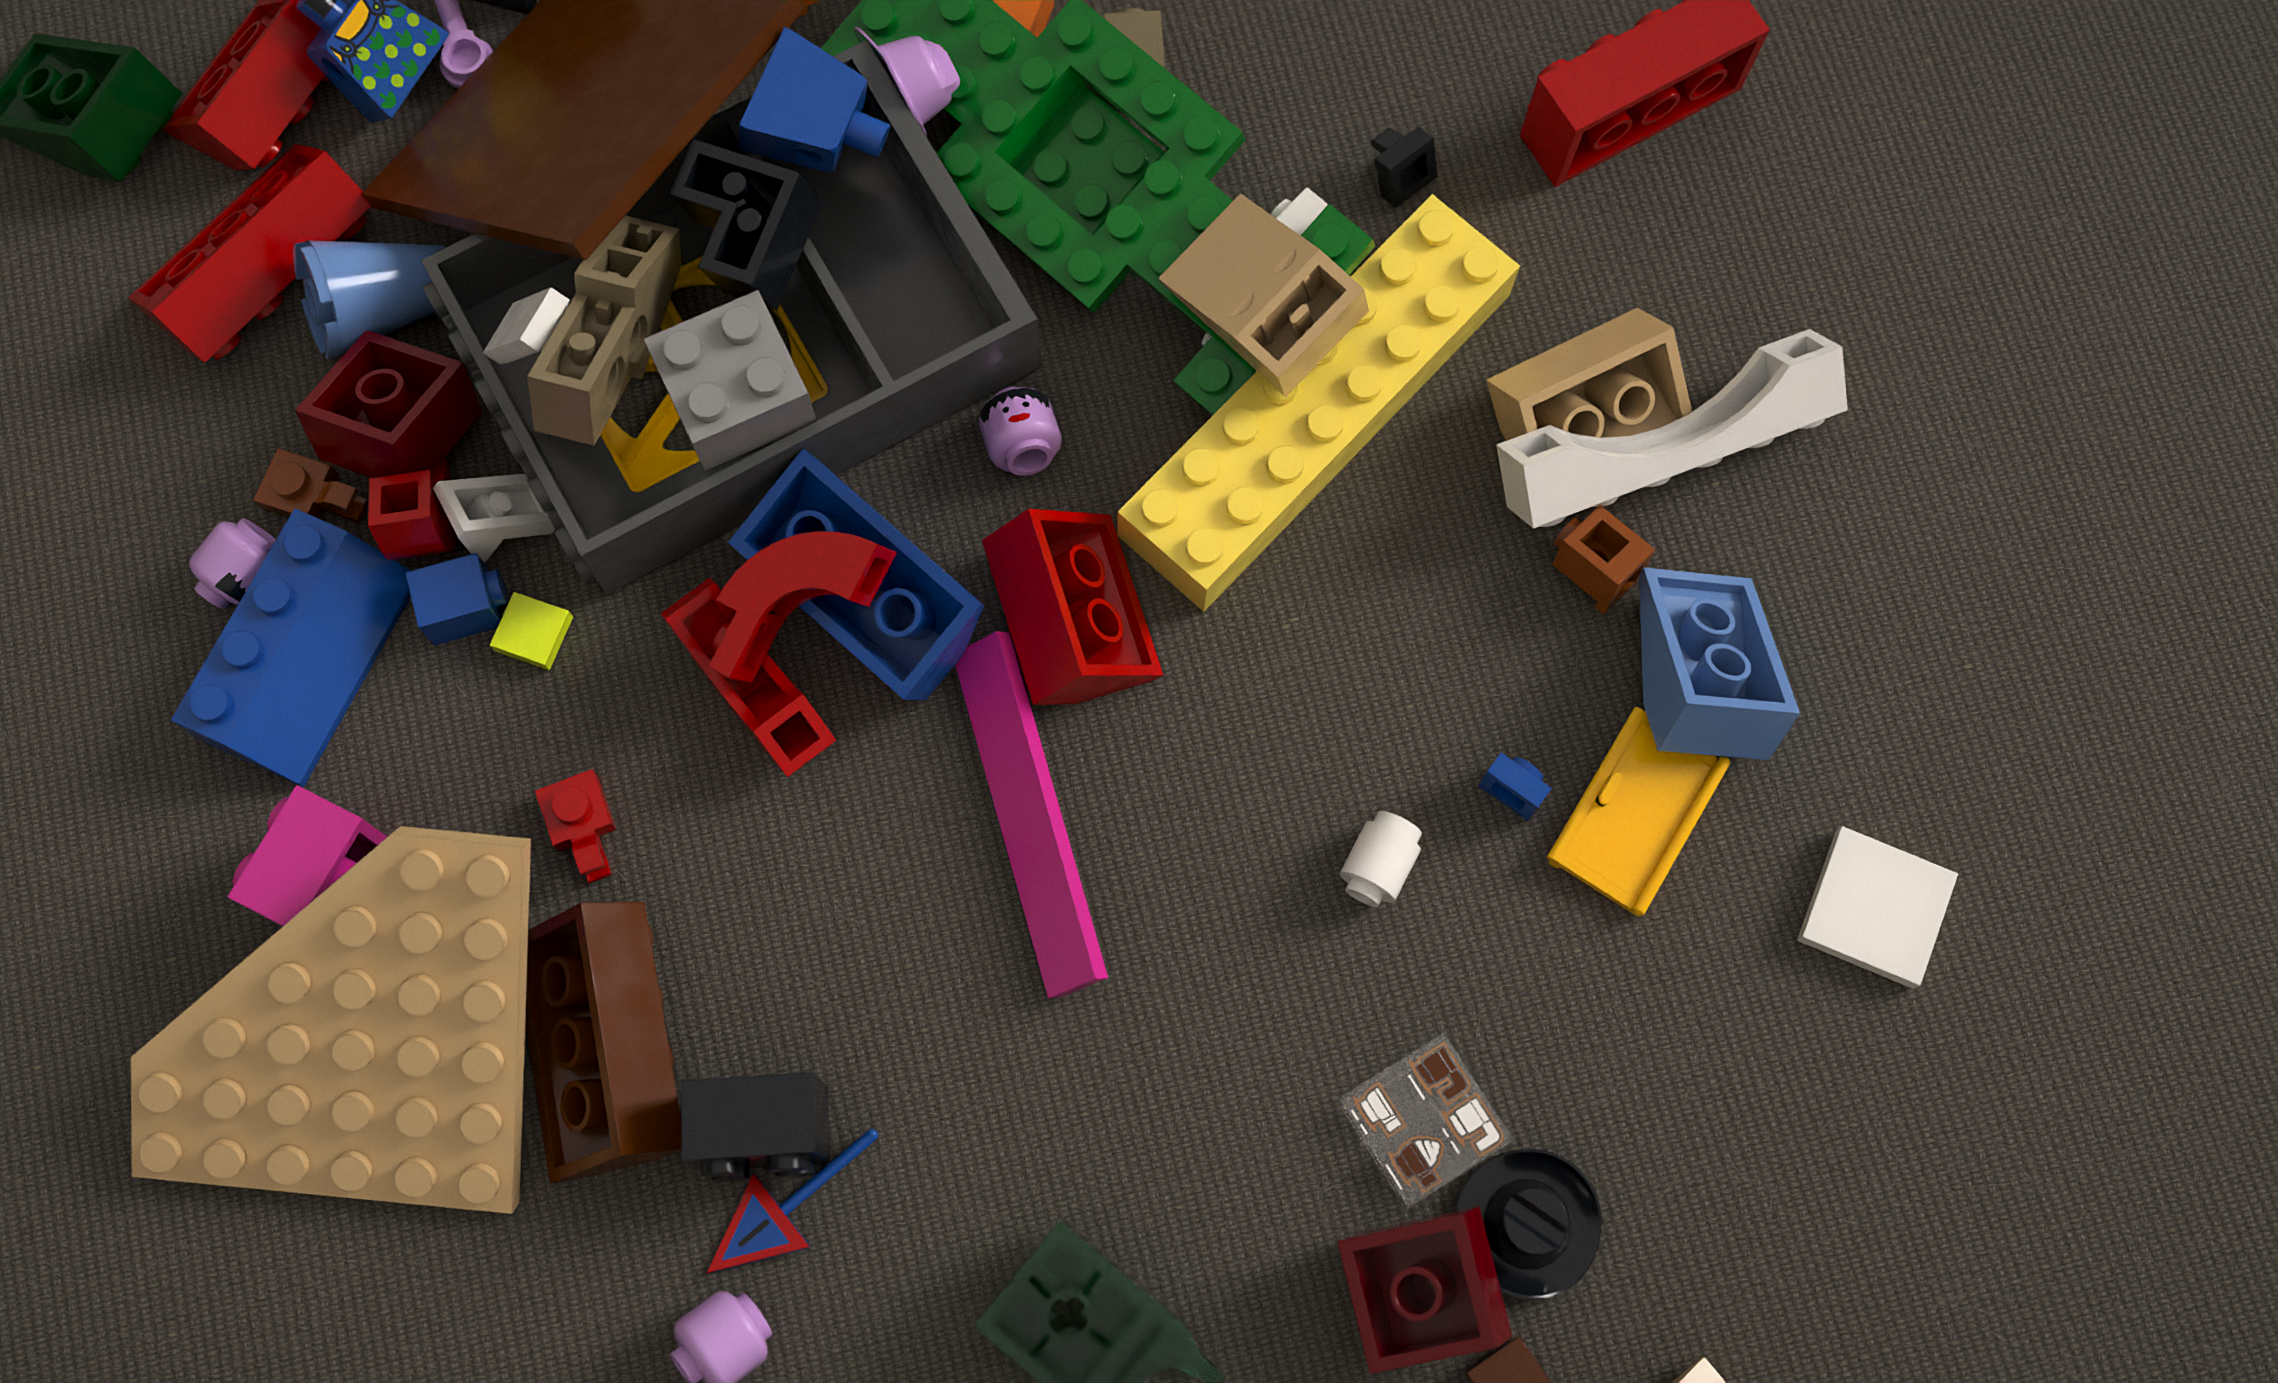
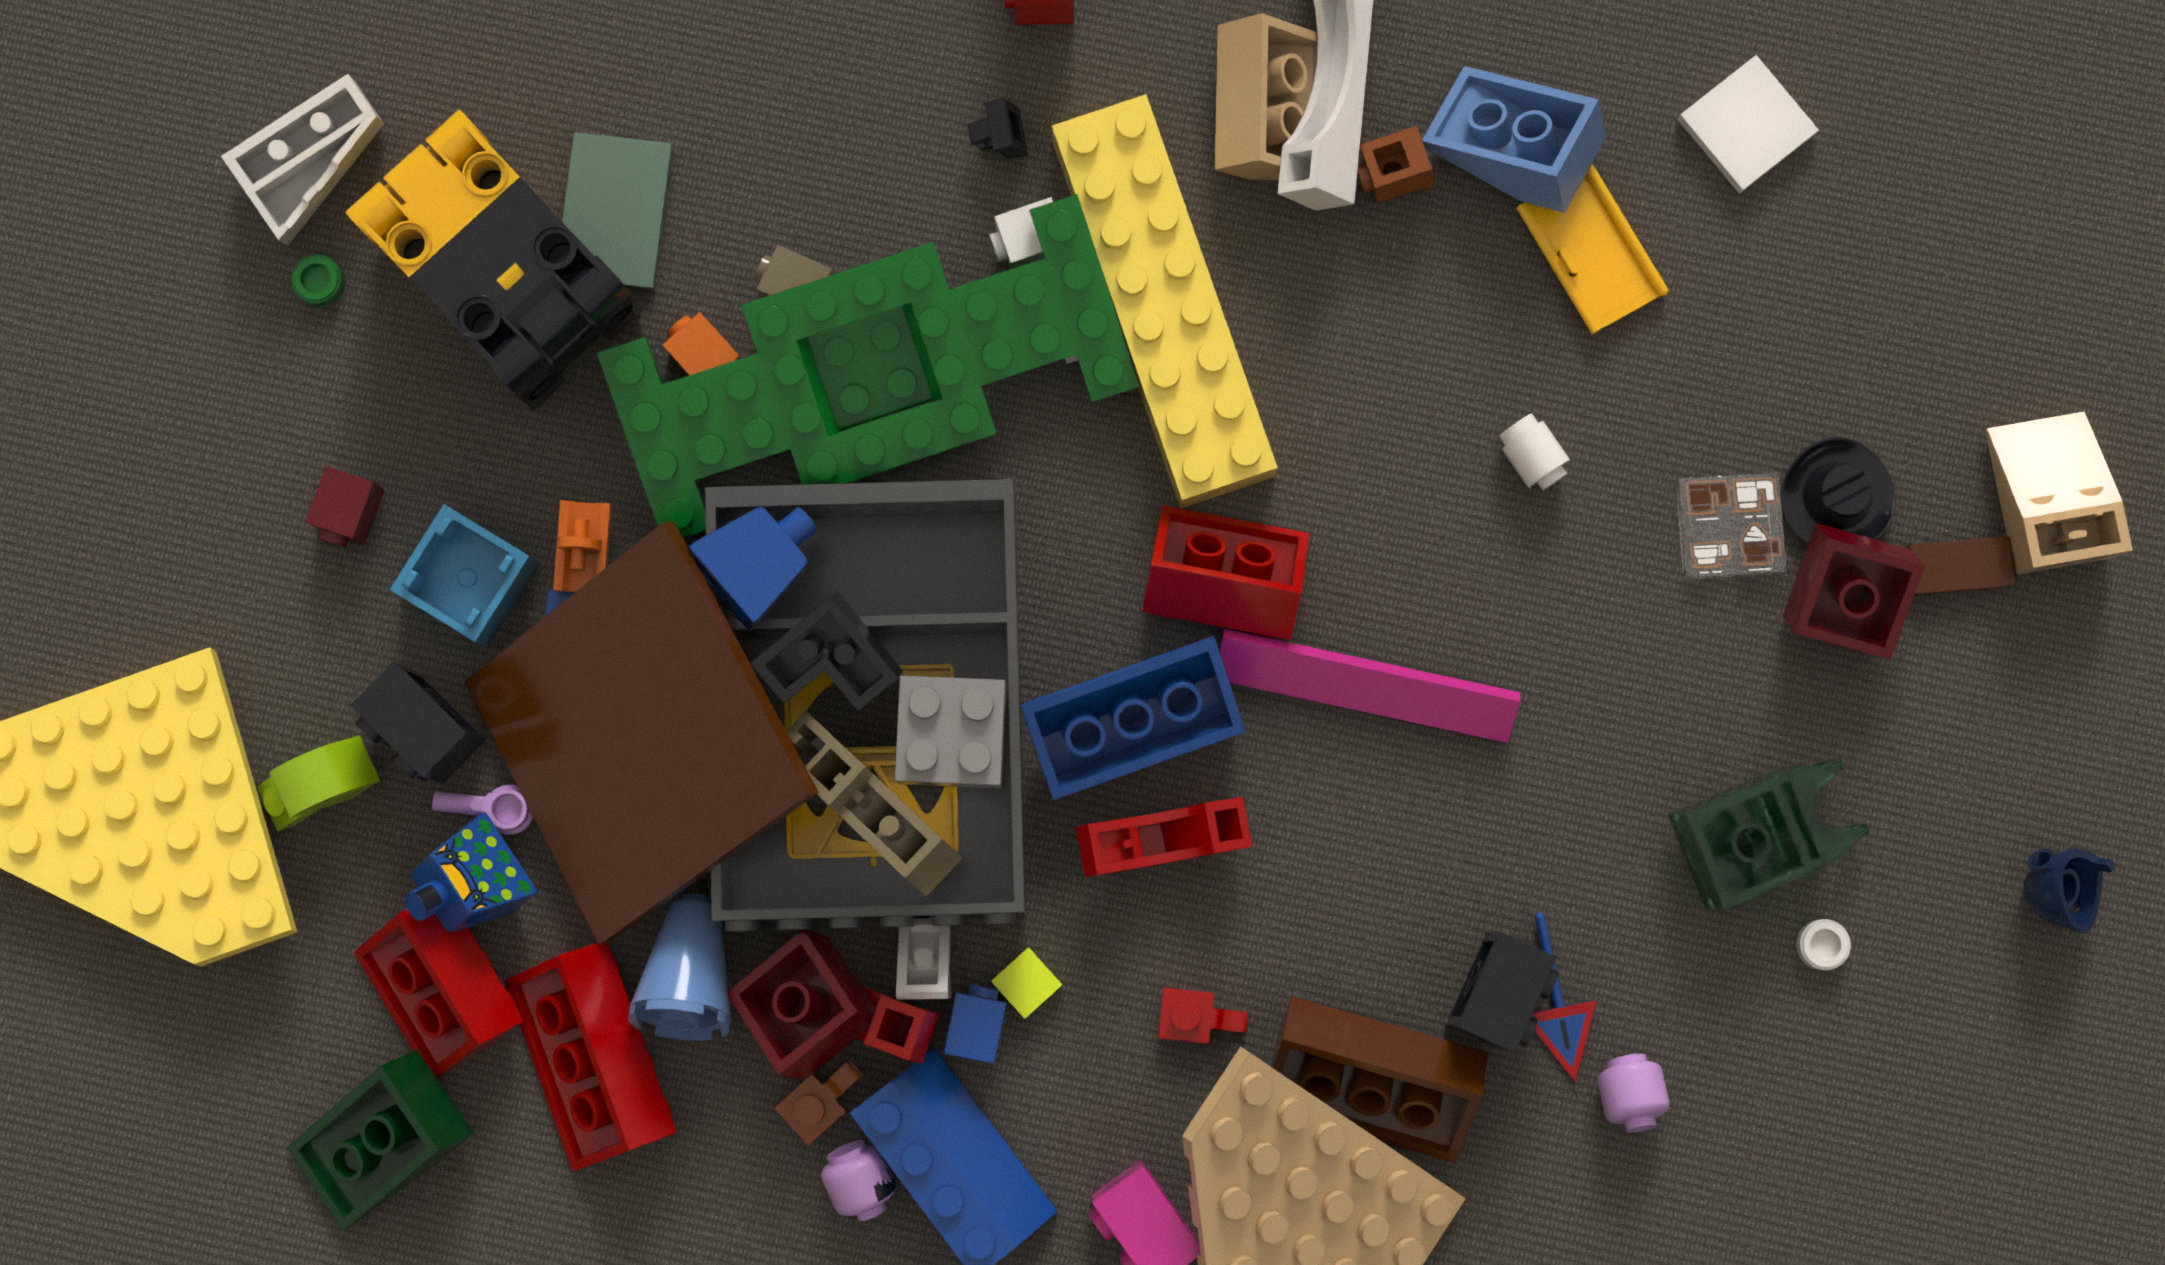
camera: 60 degrees left, 10 degrees up
white tile [483,287,569,365] -> none
red arch [708,531,897,683] -> none
lavender piece [854,26,960,136] -> none
lavender head [979,387,1062,476] -> none
tan slope [1158,193,1369,397] -> none
blue plate [1478,752,1552,821] -> none

